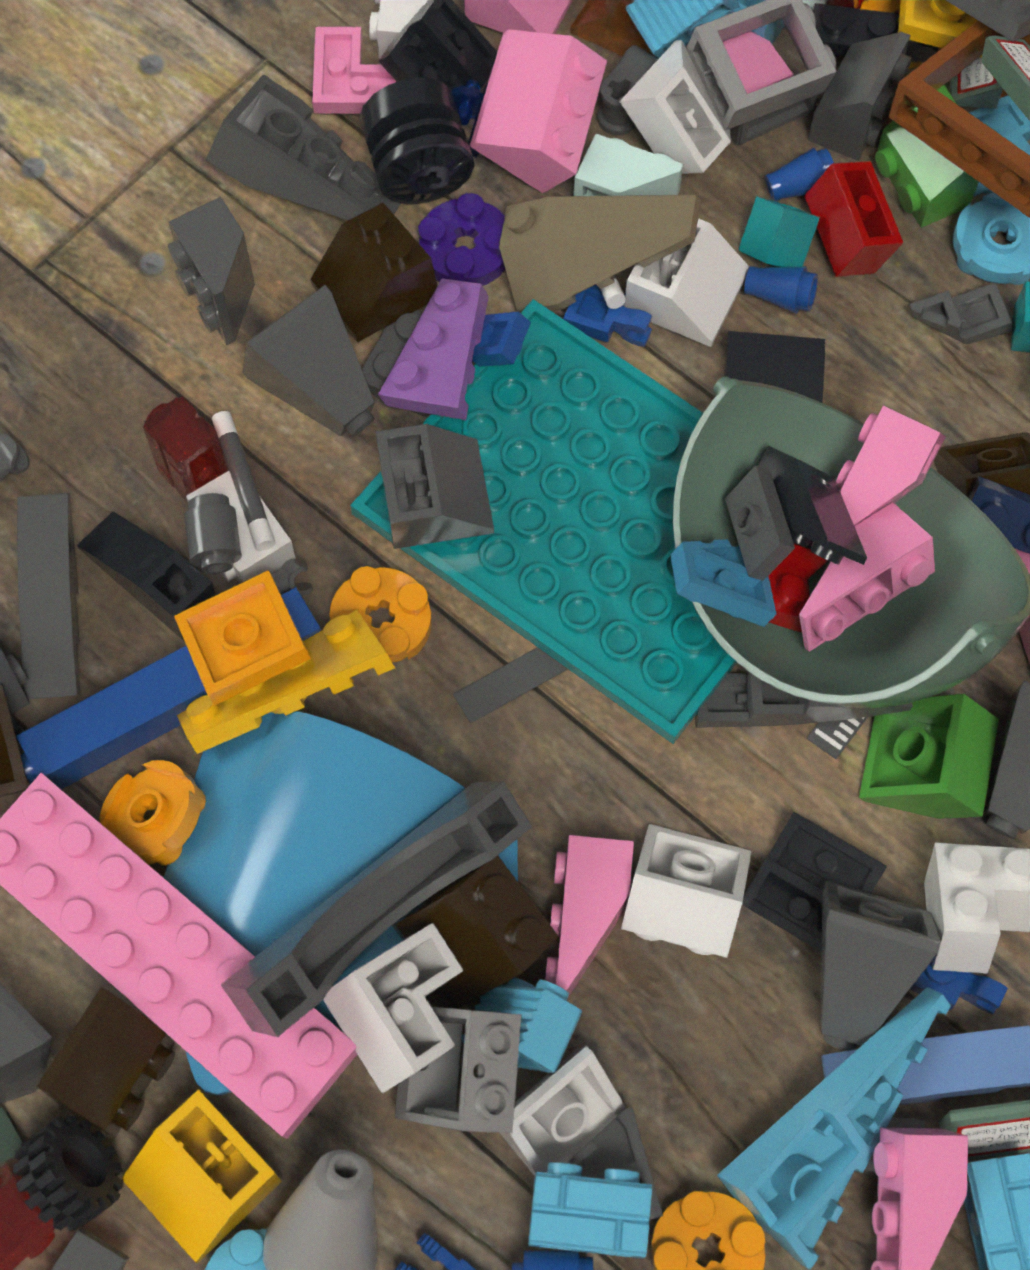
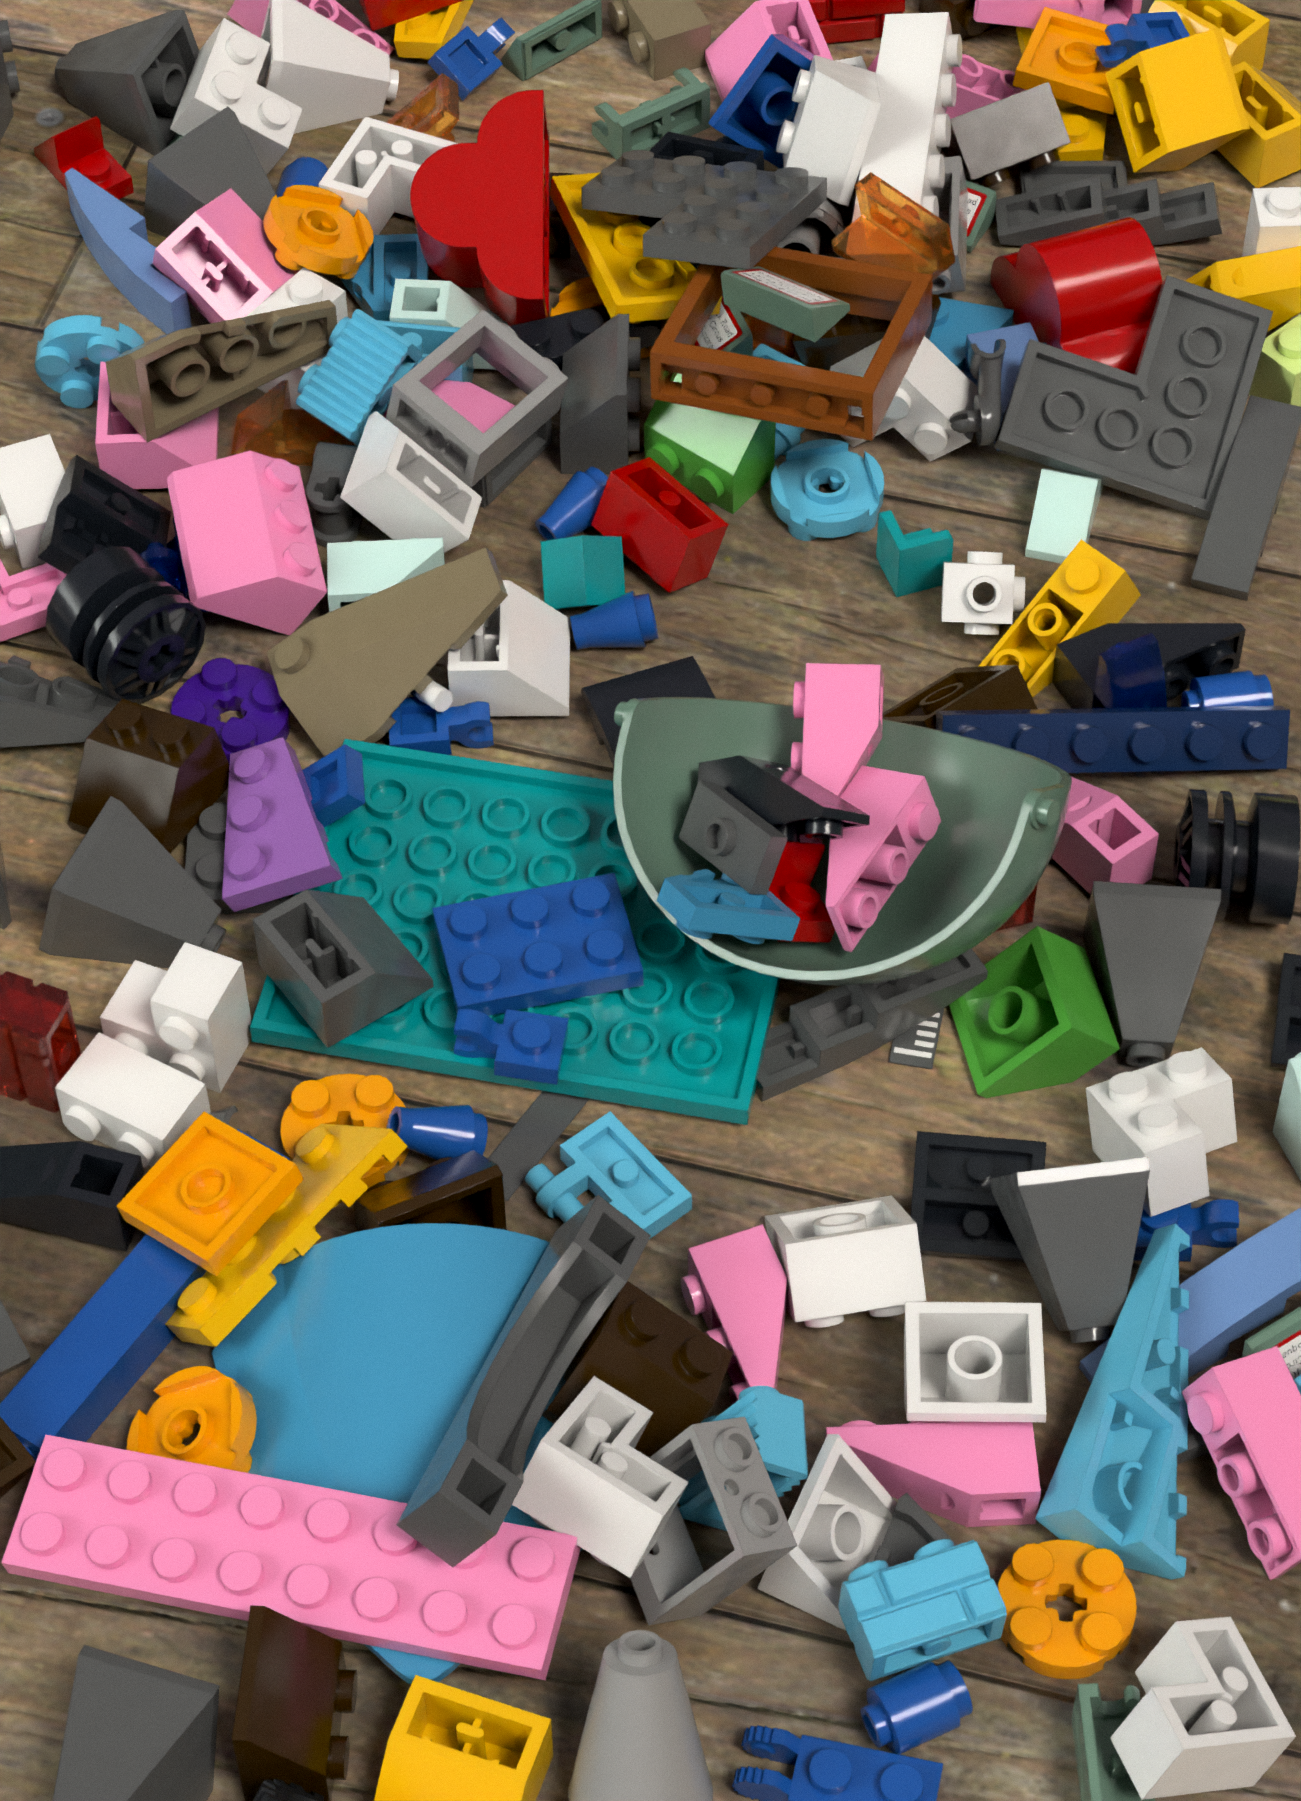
camera: 25 degrees left, 15 degrees down
dark grey brick [184,493,242,574] -> none
dark grey bar [212,411,275,551] -> none
dark grey slope [909,282,1012,344] -> none
none -> white brick [100,942,252,1093]
none -> dark brown slope [353,1150,507,1231]
none -> blue cone [387,1105,488,1160]
none -> blue plate [432,873,643,1016]
none -> blue plate [454,1009,569,1085]
none -> medium azure plate [525,1111,692,1239]
none -> bright pink slope [825,1420,1041,1527]
none -> white slope [904,1302,1047,1422]

